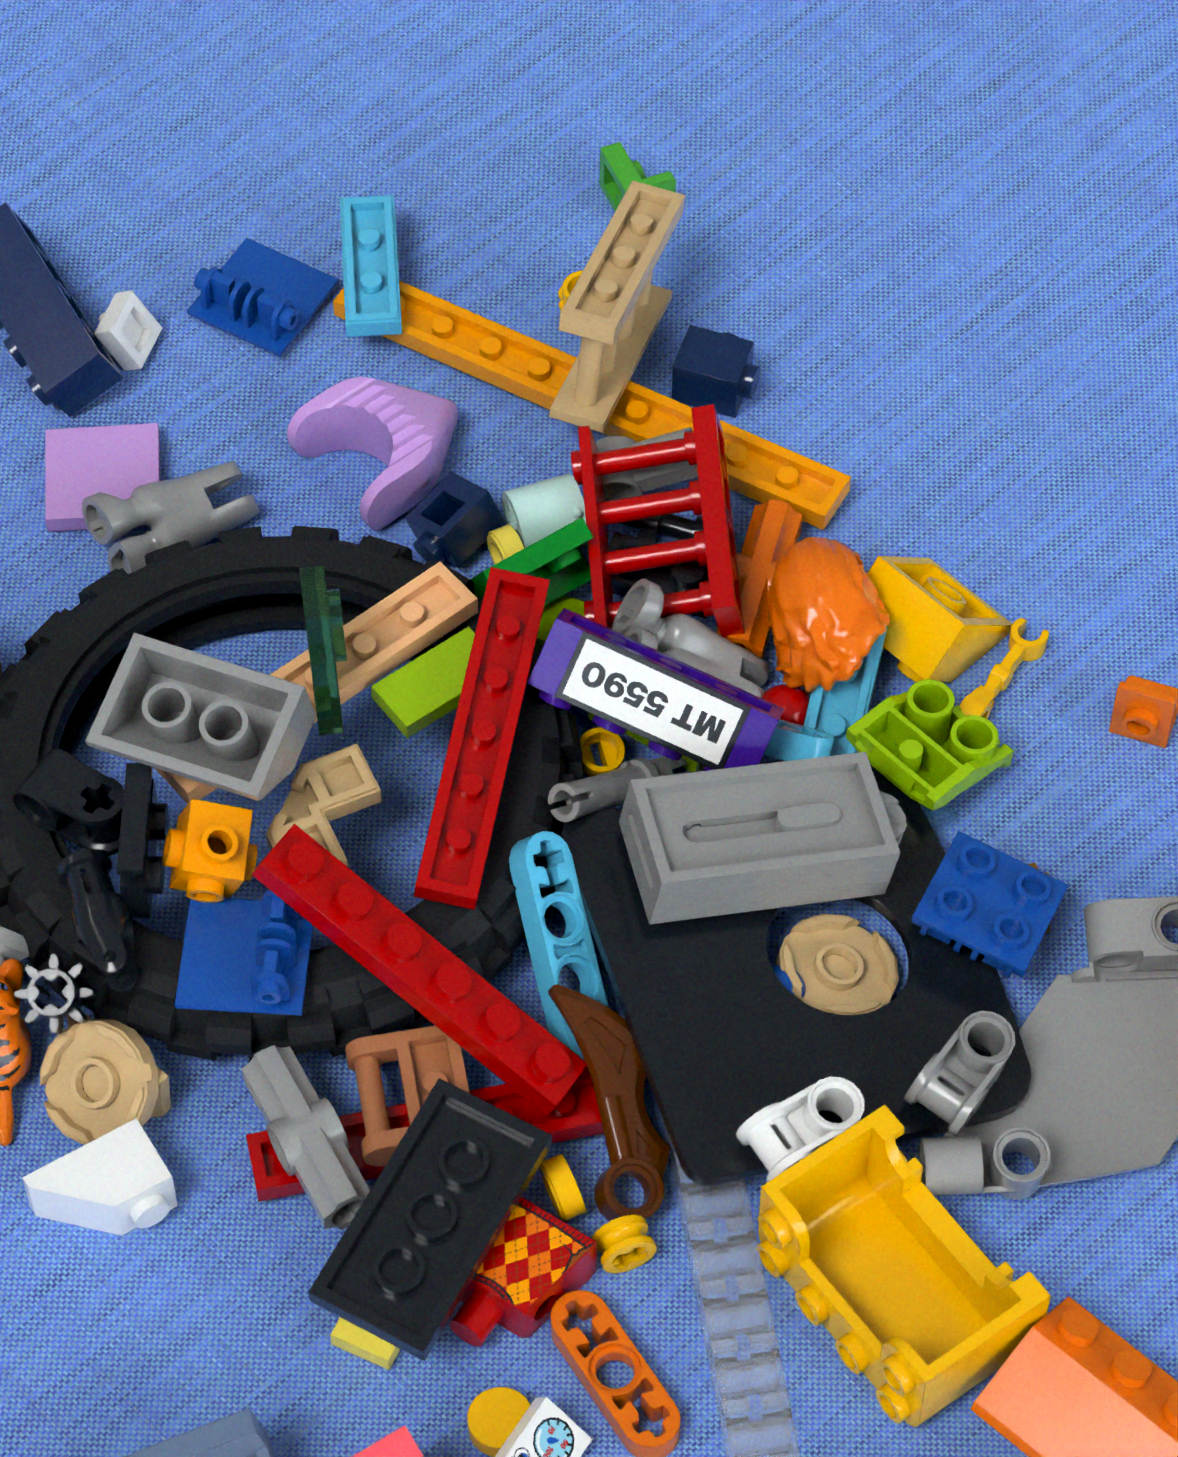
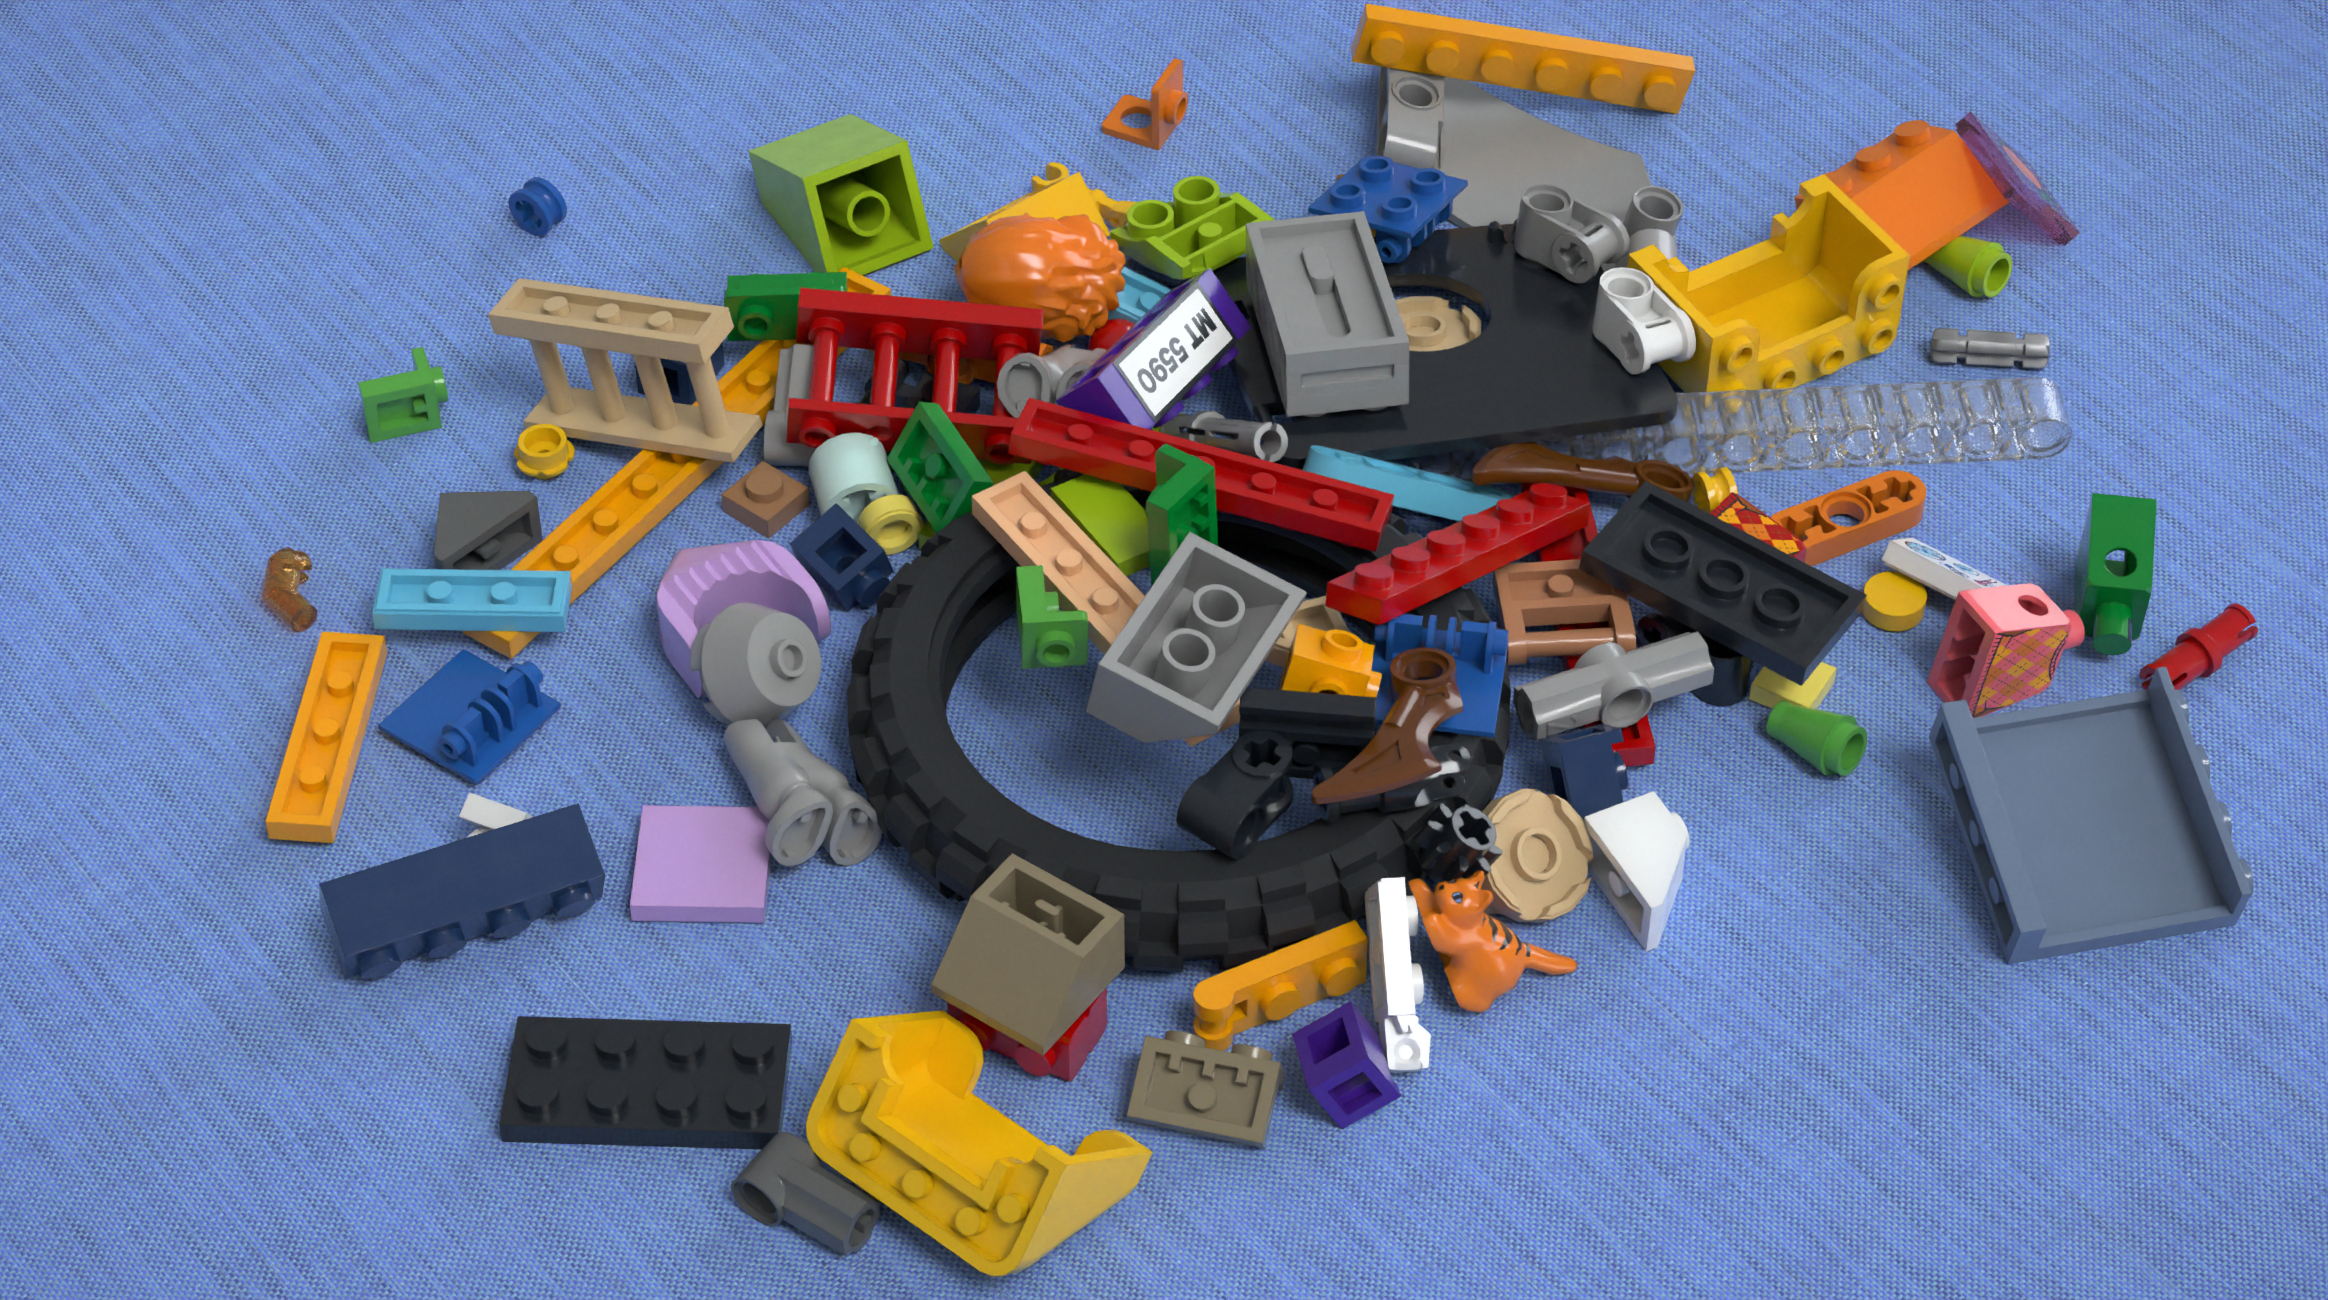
camera: 85 degrees left, 10 degrees down
clear green wing [299,565,347,736] -> none
none -> clear orange arm [261,547,317,632]
none -> light orange plate [265,631,388,843]
none -> dark grey slope [434,491,543,570]
none -> blue bush [508,177,567,236]
none -> light grey cone [690,602,821,729]
none -> medium nougat plate [721,461,810,539]
none -> green bracket [724,272,848,341]
none -> lime slope [748,114,934,275]
none -> bright green bracket [1016,565,1088,669]
none -> green bracket [1145,444,1218,587]
none -> reddish brown piece [1312,647,1463,804]
none -> dark blue brick [1540,724,1628,821]
none -> bright green cone [1766,701,1867,776]

